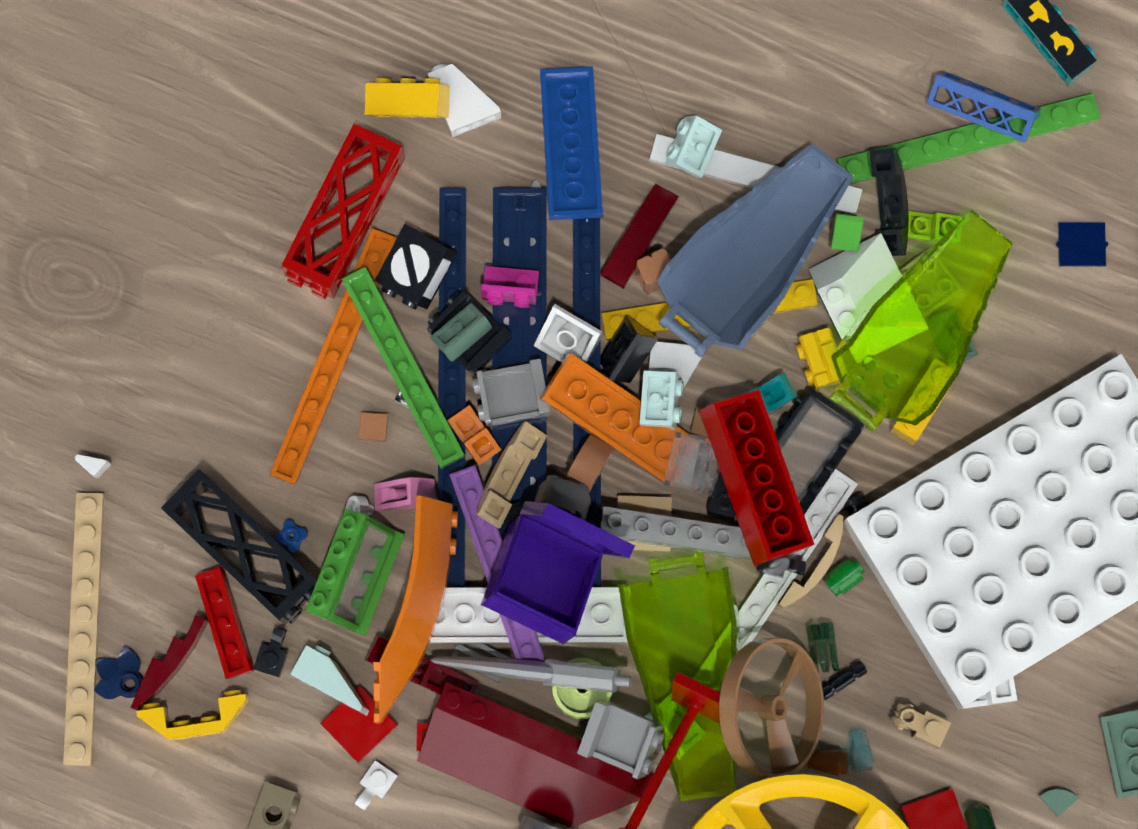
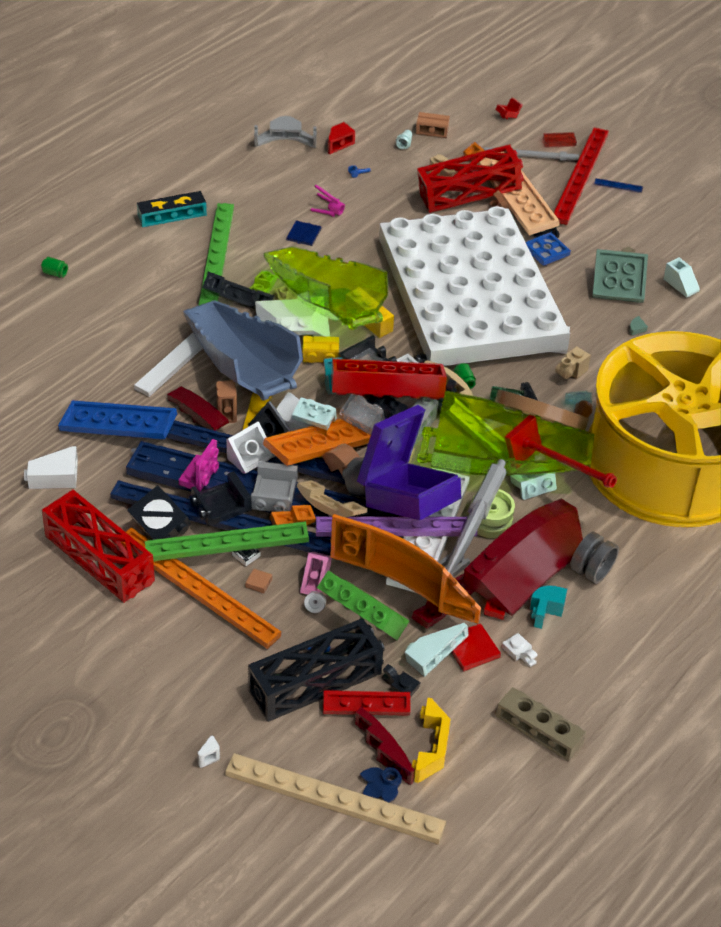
camera: 75 degrees left, 35 degrees down
yellow brick [364,78,450,118] -> none
sand green slope [430,303,492,361] -> none
light grey panel [577,699,664,779] -> none
light aqua bracket [665,115,722,178] -> none
bright green slope [831,214,864,252] -> none
fence [926,70,1041,143] -> none
none -> teal brick [530,585,568,629]

